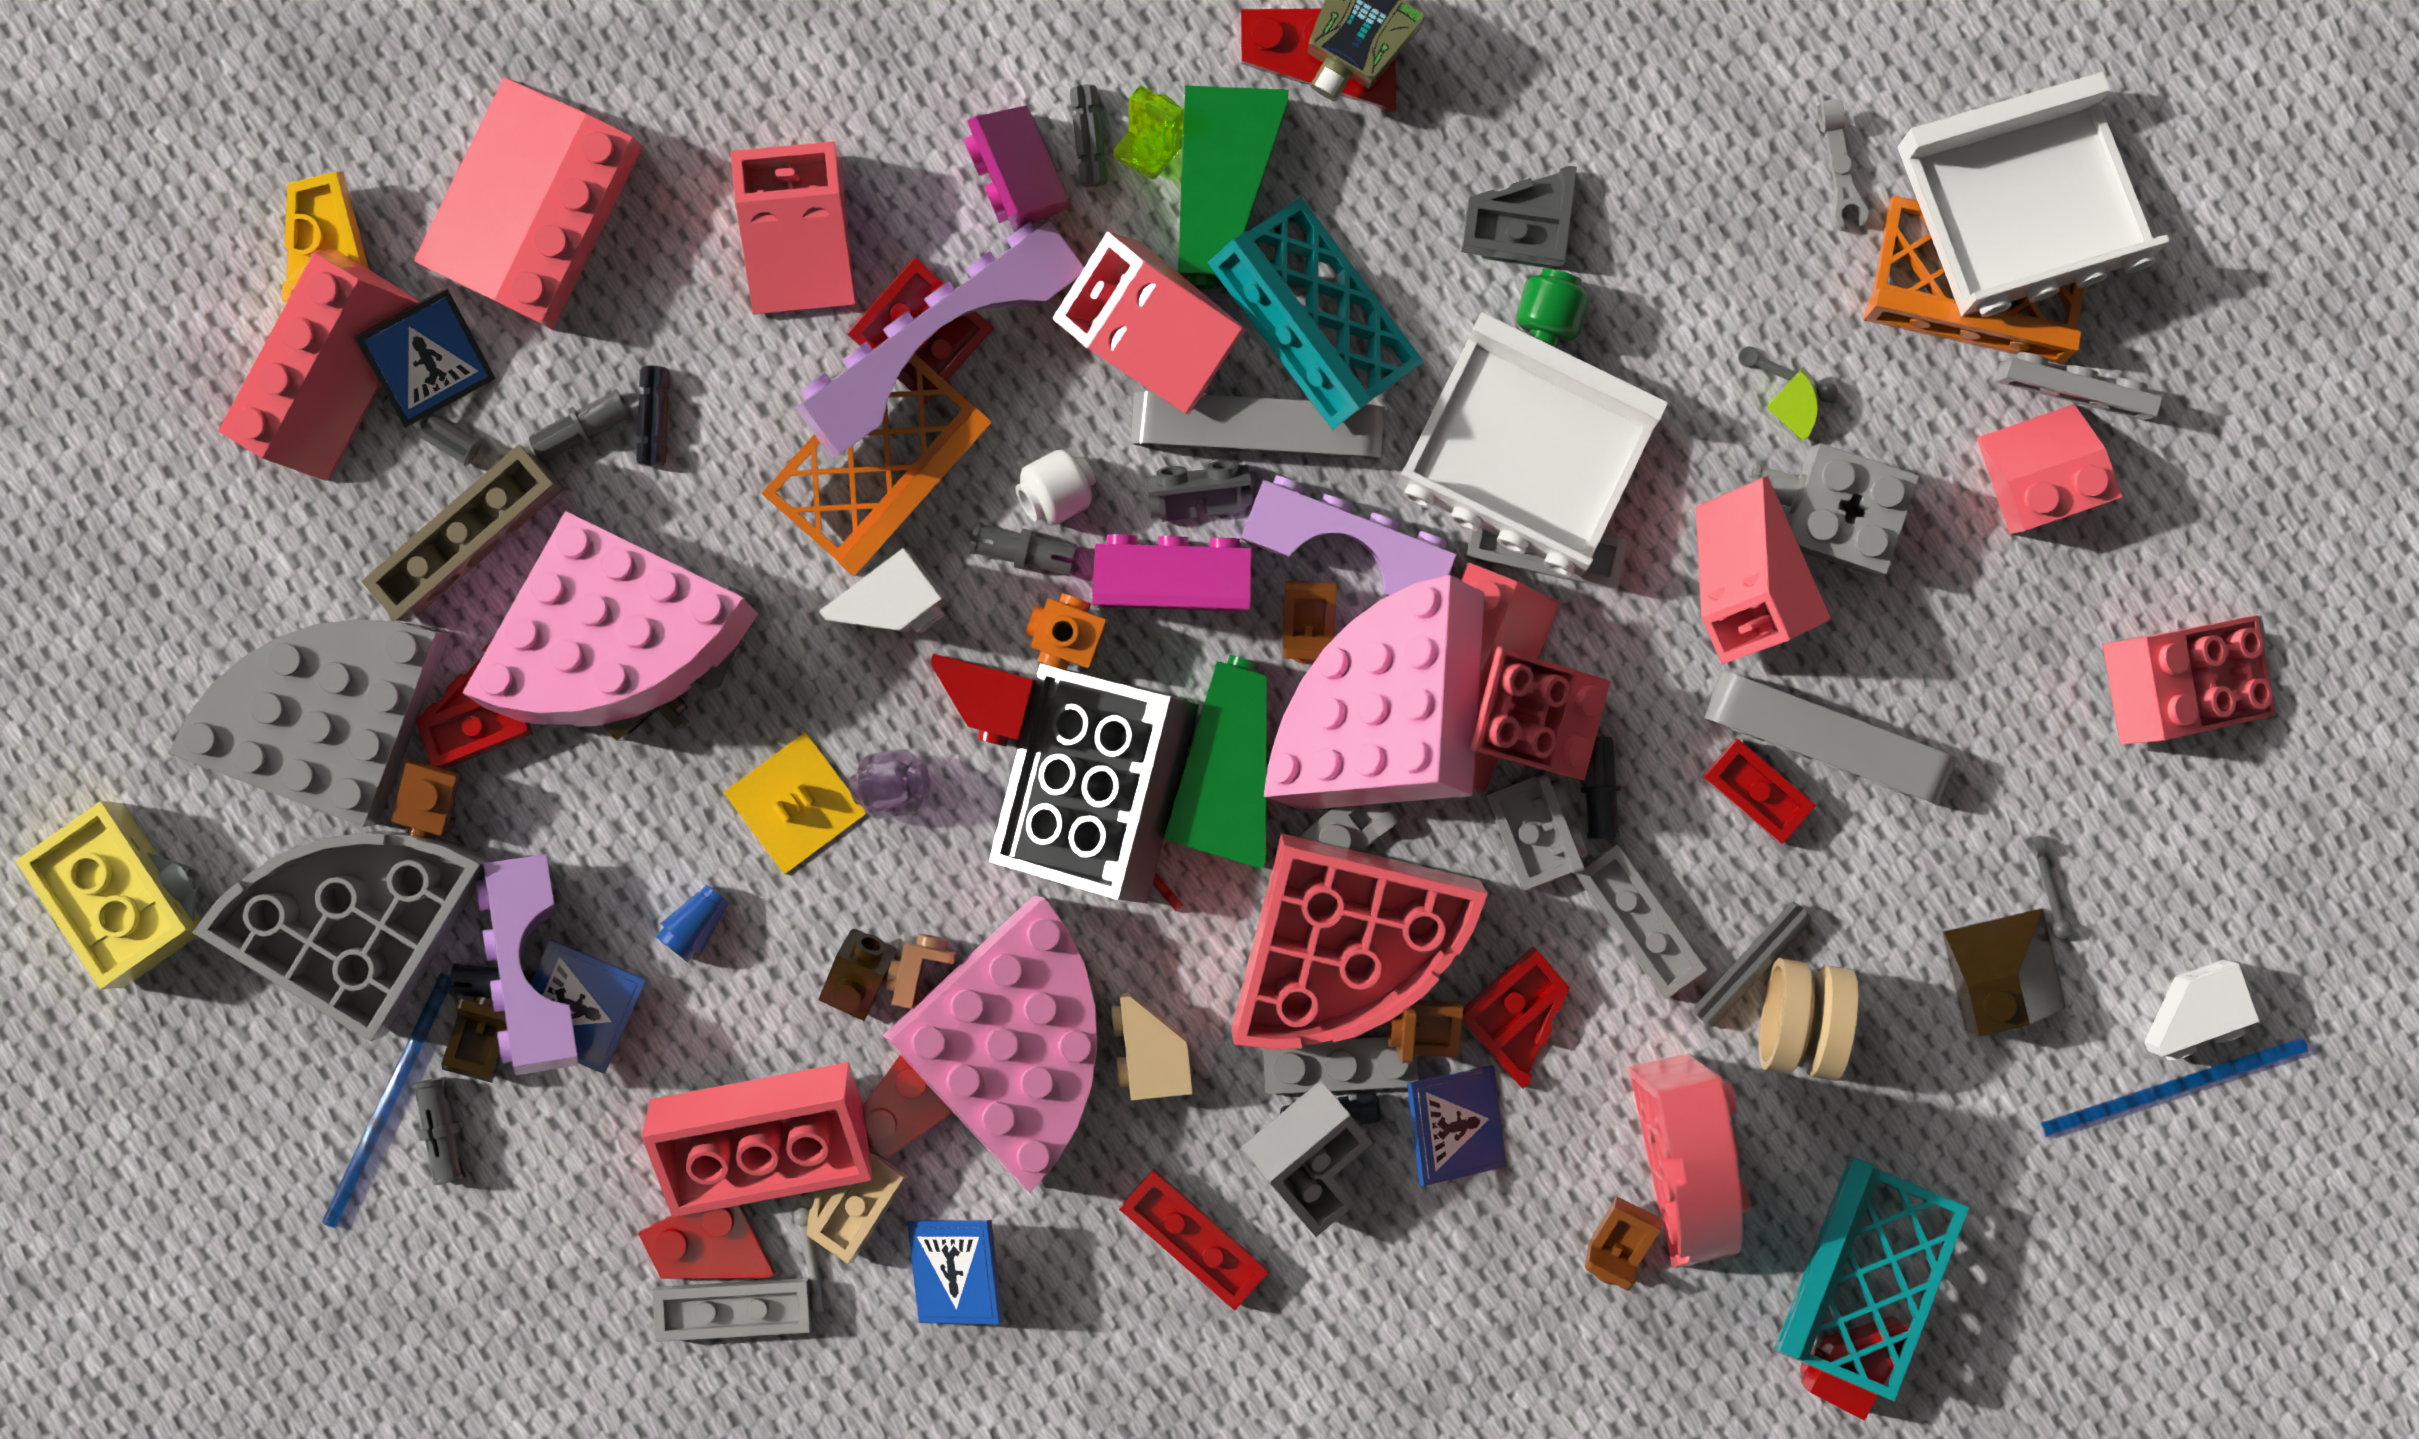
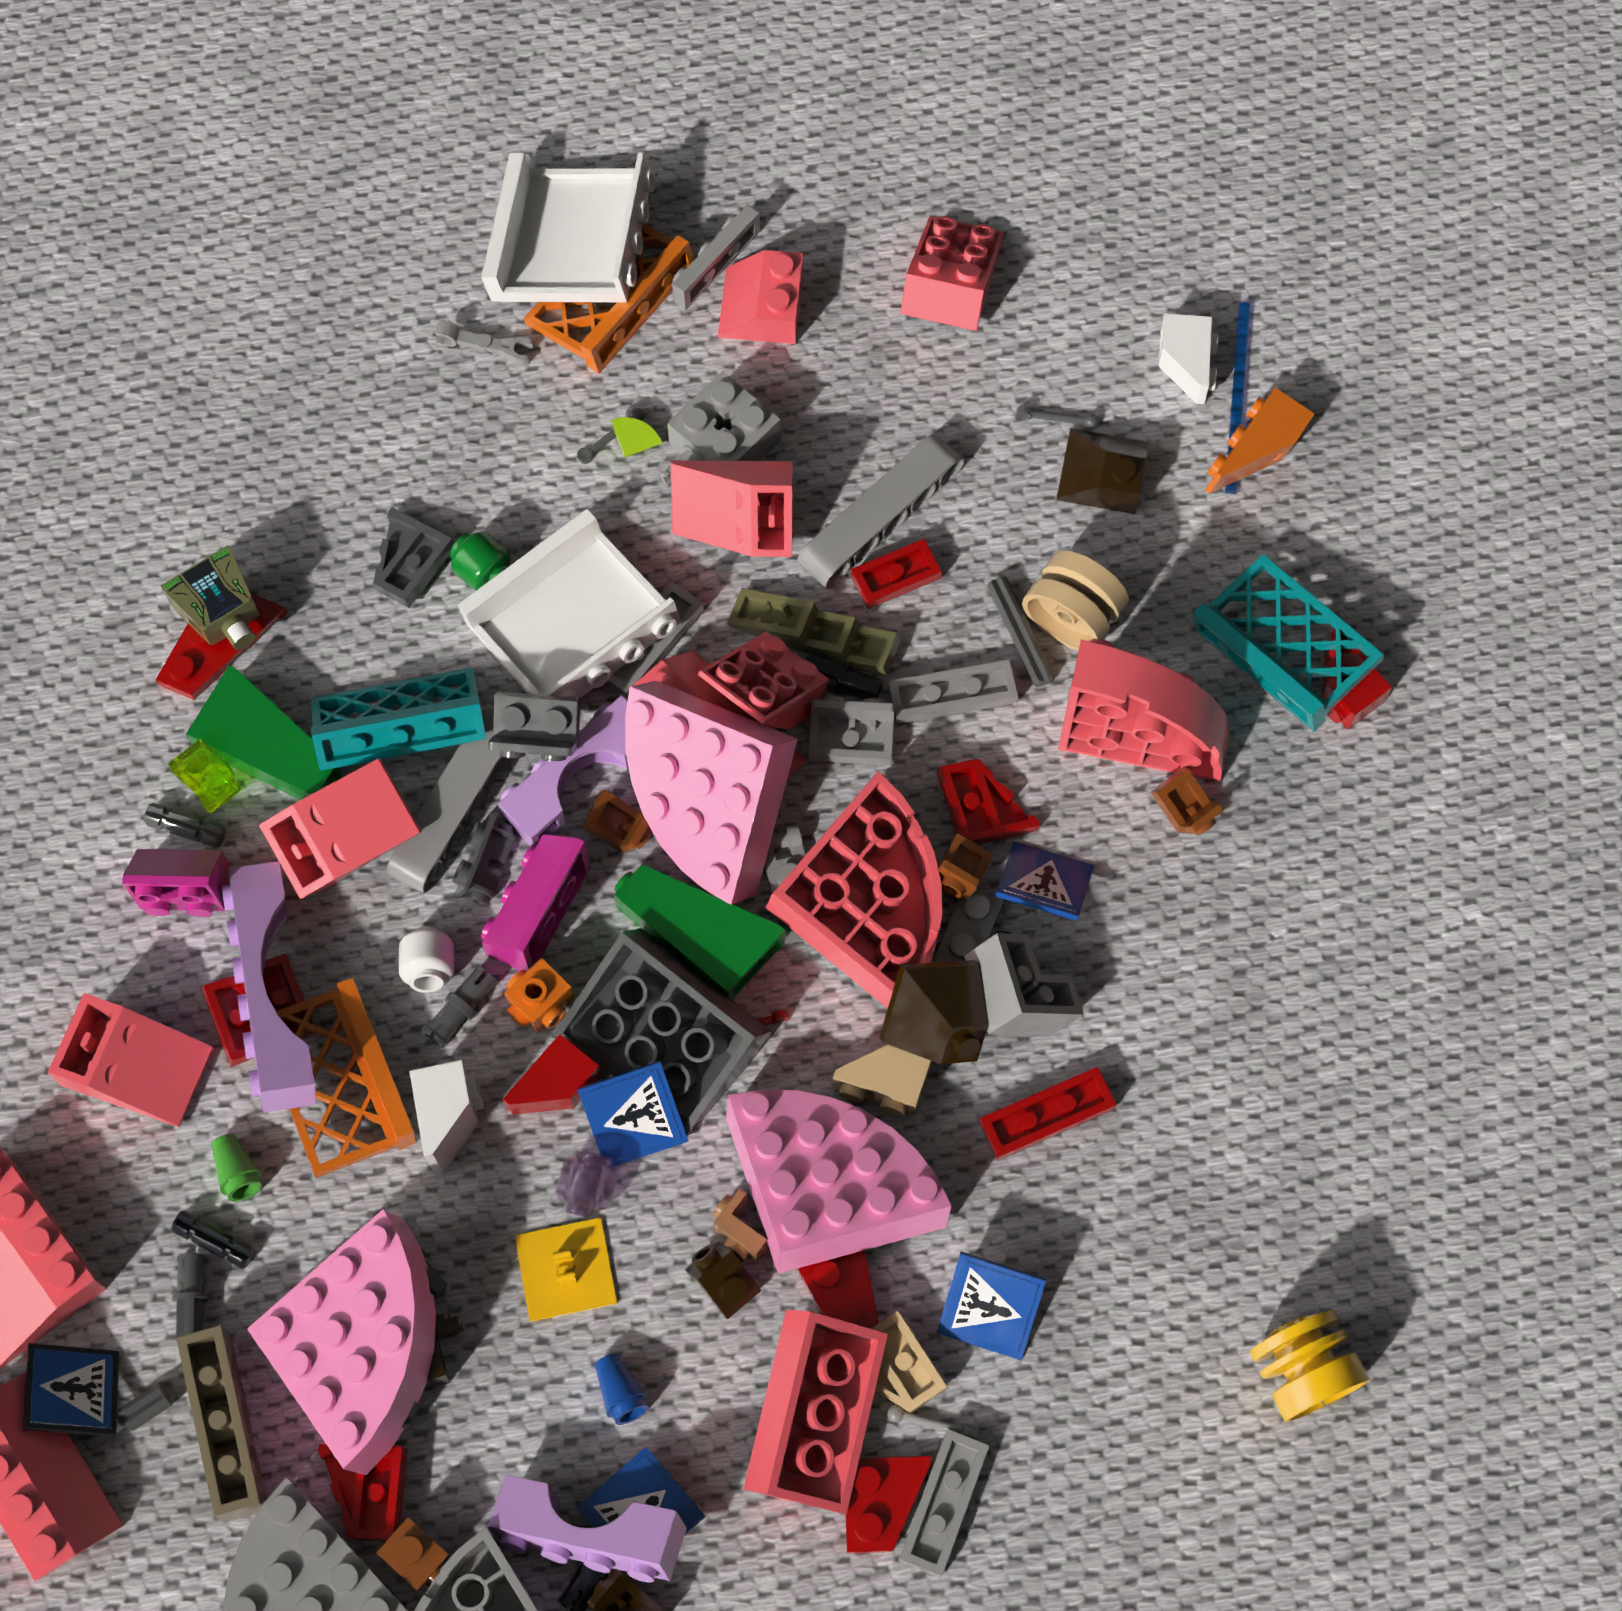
camera: 65 degrees left, 20 degrees down
none -> bright green cone [211,1134,262,1202]
none -> dark grey bracket [488,691,581,761]
none -> piece [577,1061,689,1169]
none -> olive slope [727,588,901,676]
none -> dark brown slope [879,960,988,1064]
none -> orange slope [1204,387,1315,494]

